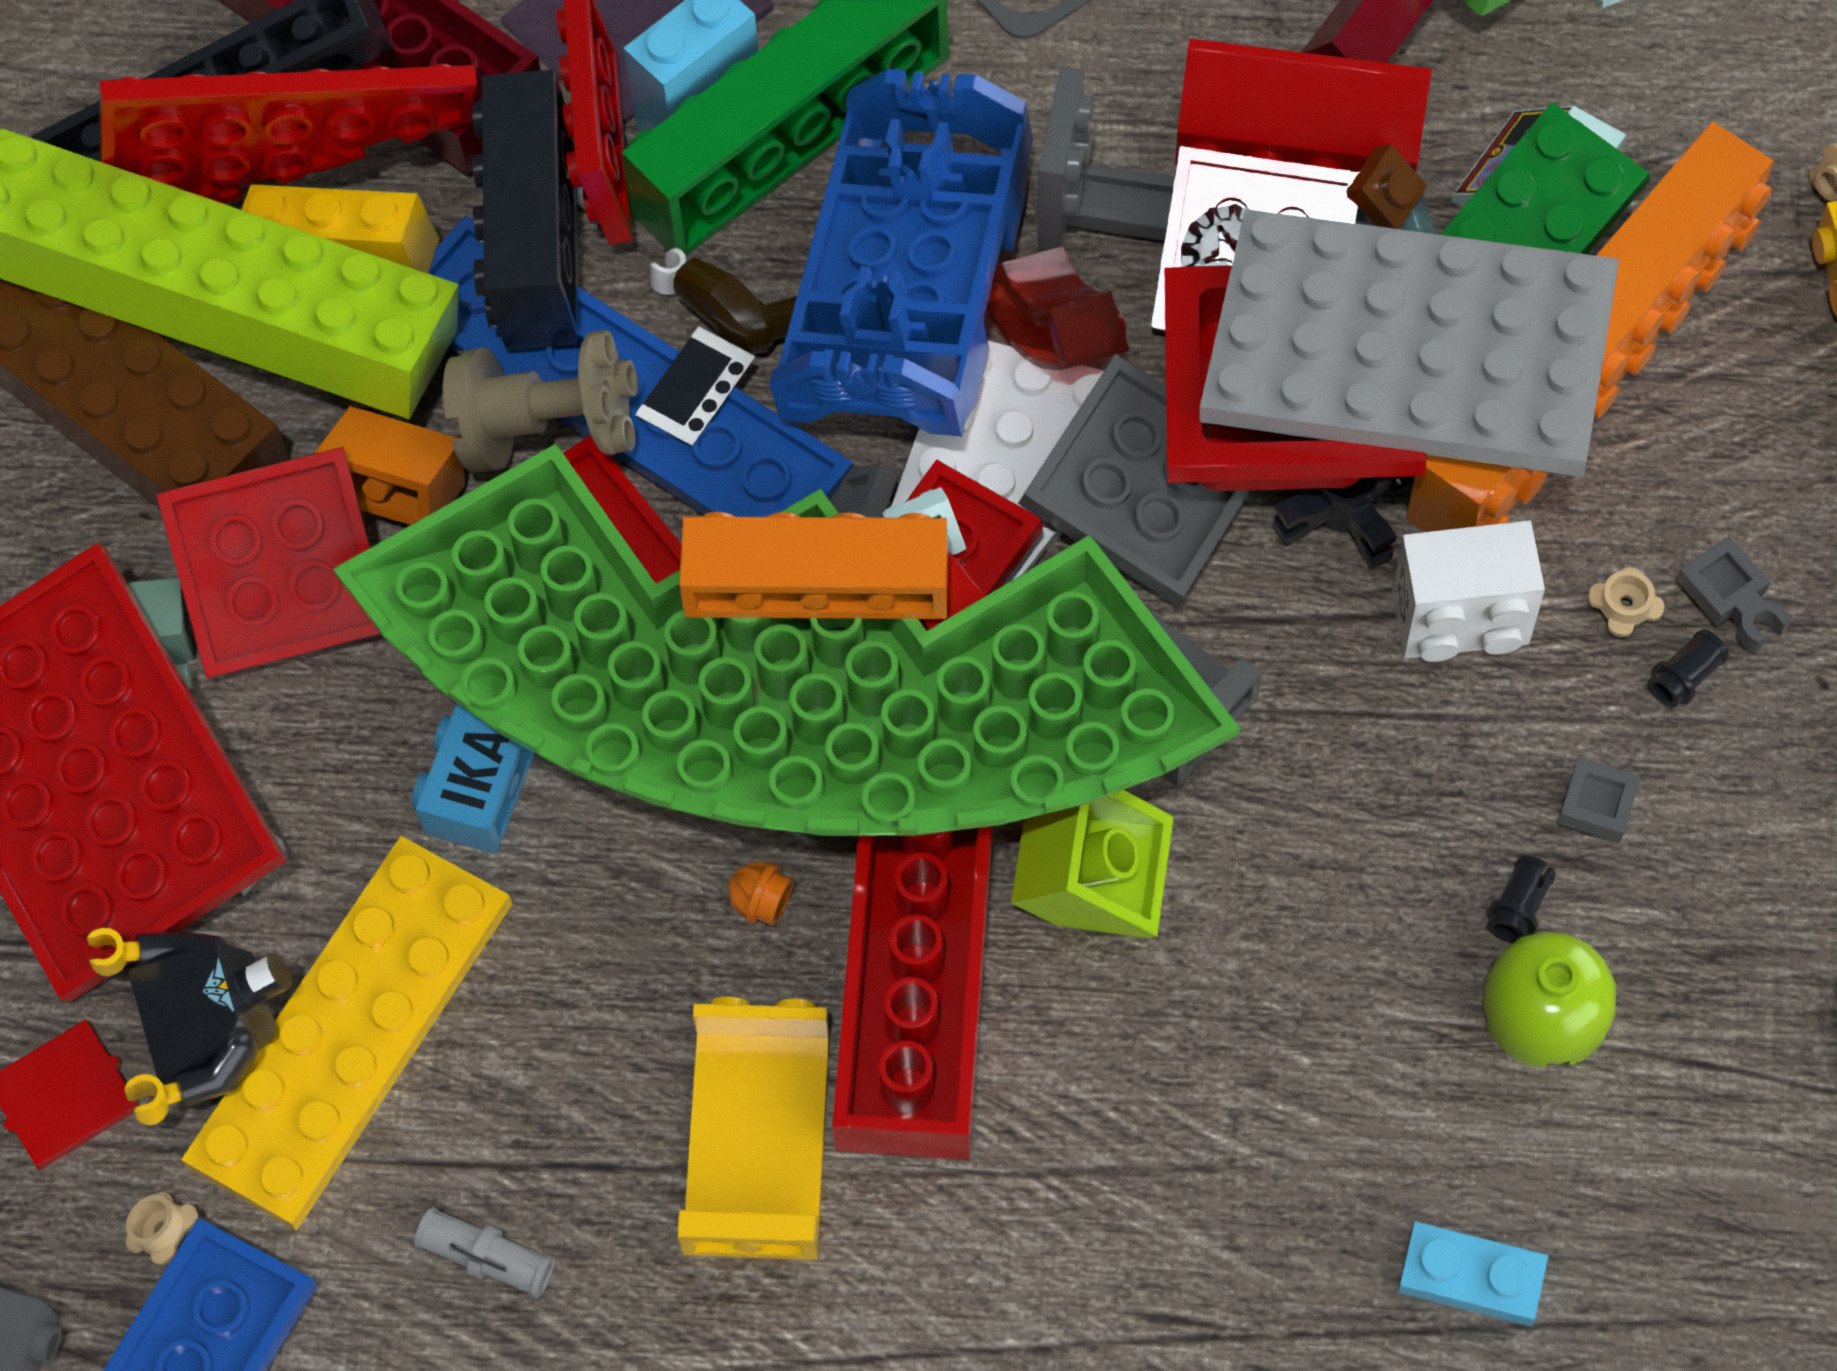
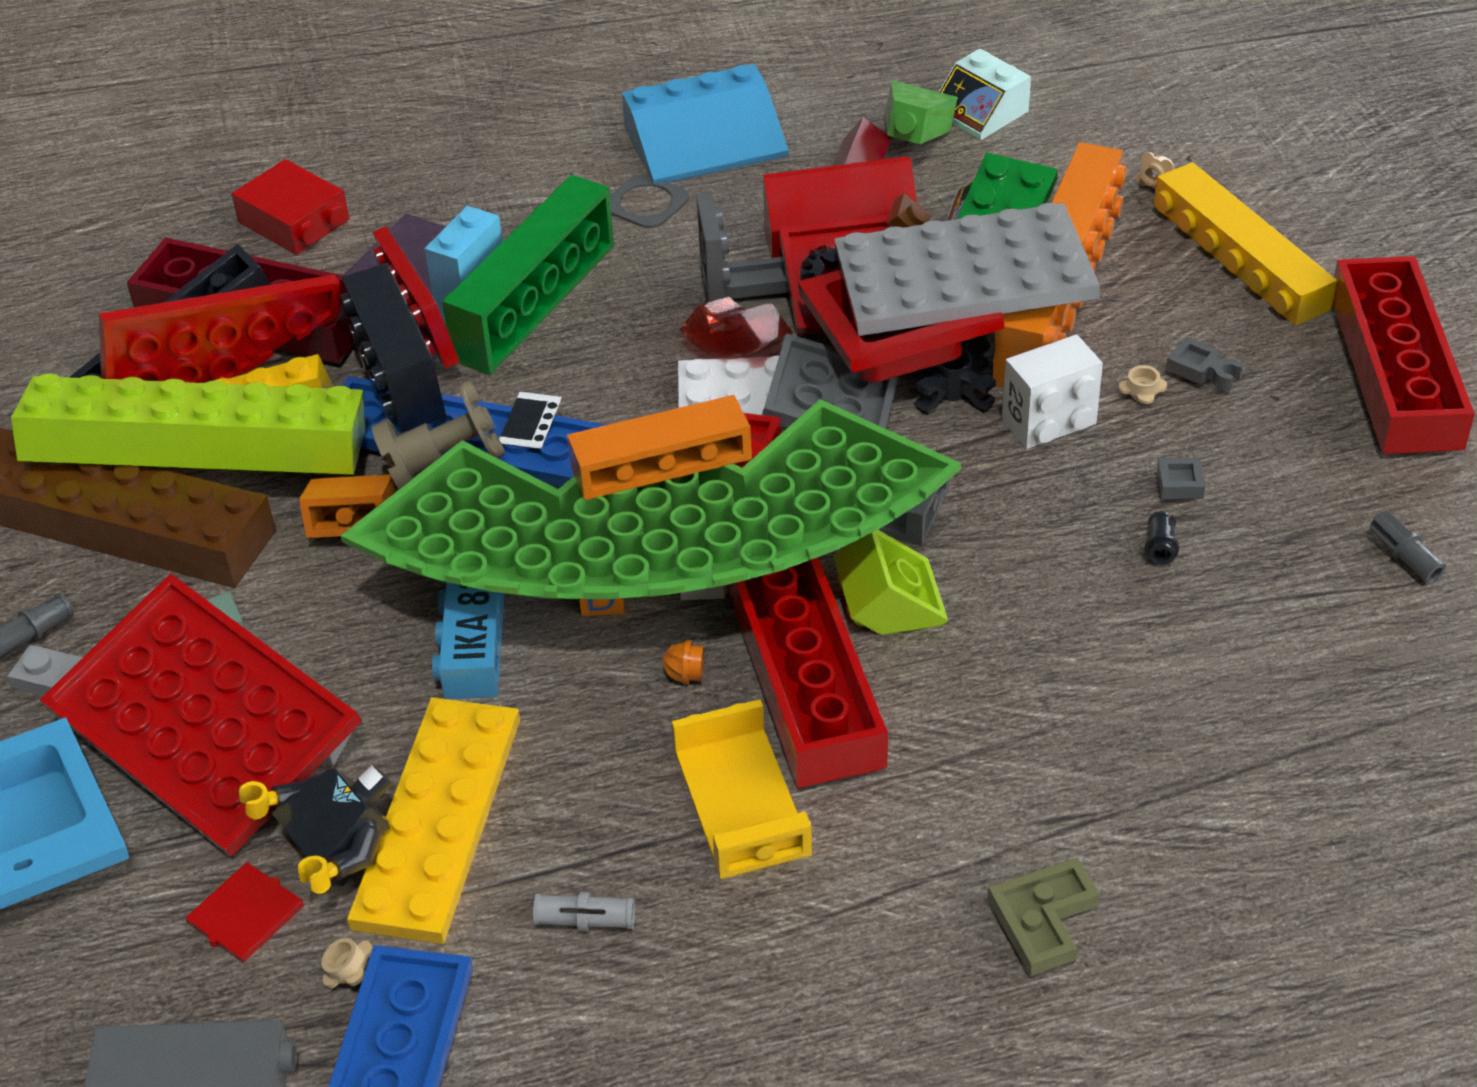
camera: 20 degrees left, 20 degrees down
red plate [156,446,380,678] -> none
dark brown arm [650,248,797,354] -> none
blue piece [769,69,1033,437] -> none
medium azure plate [1398,1221,1549,1327] -> none
lime cylinder [1482,931,1616,1068] -> none
black pin [1648,629,1729,708] -> none

